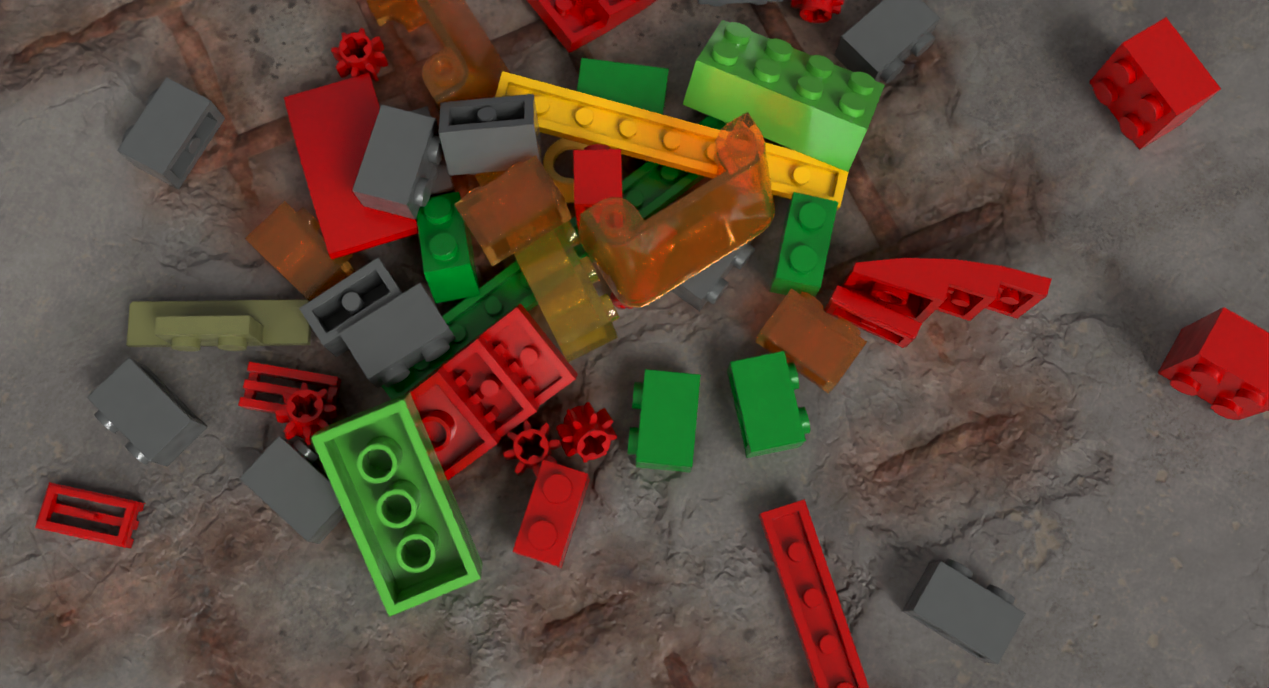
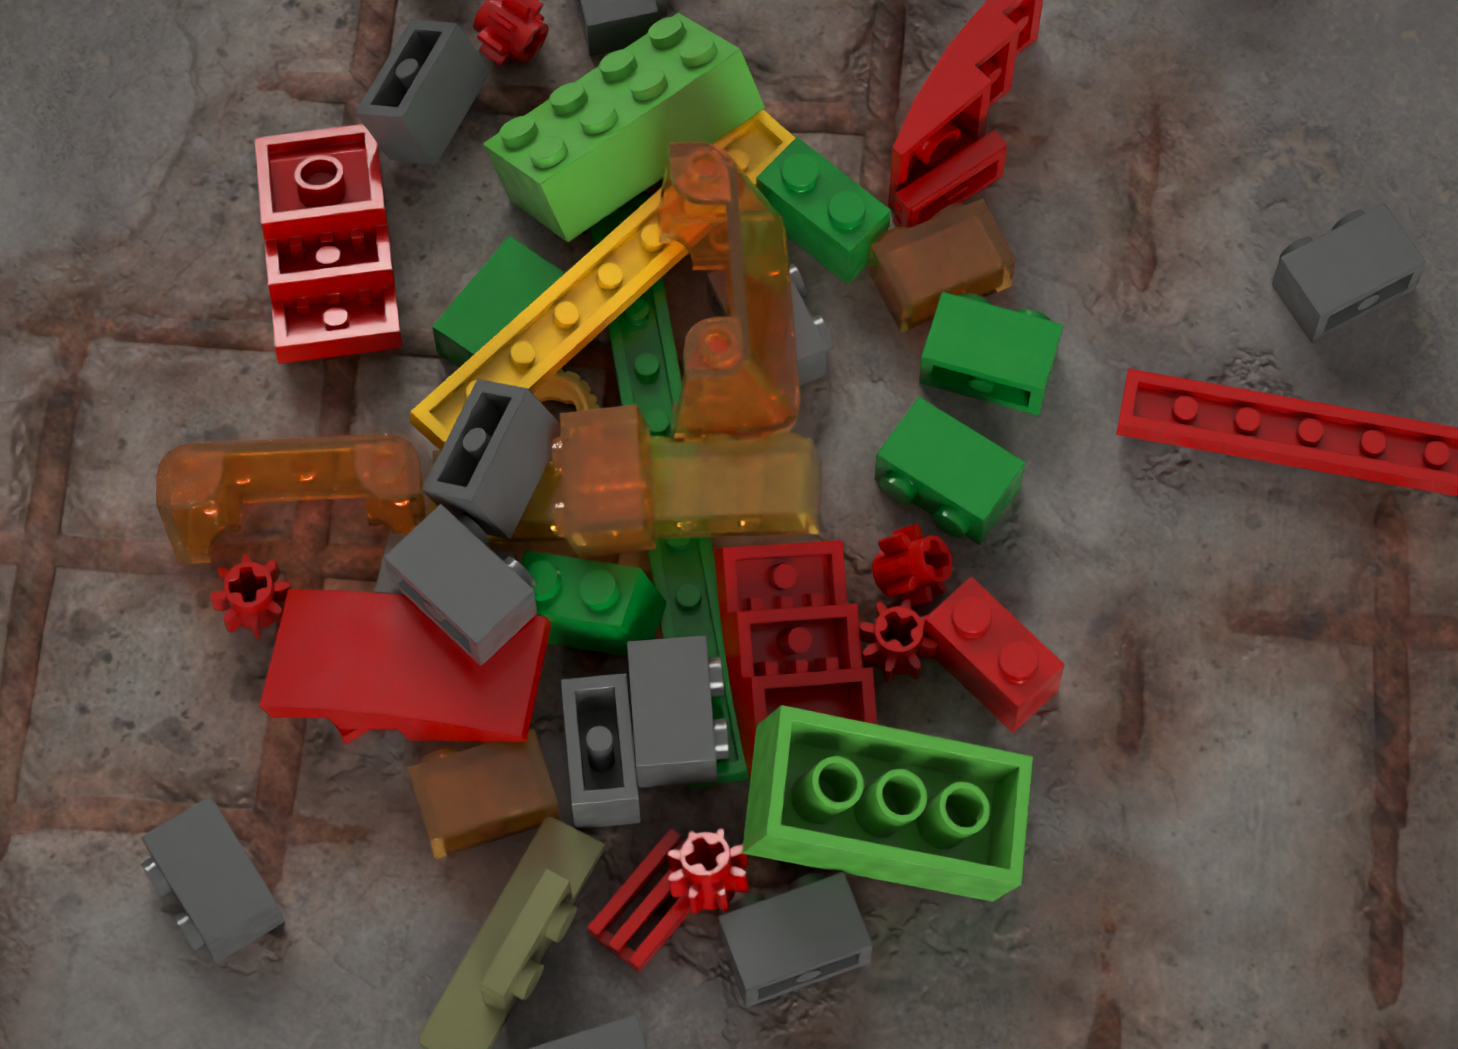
camera: 60 degrees left, 10 degrees down
red brick [573,144,624,234] -> none

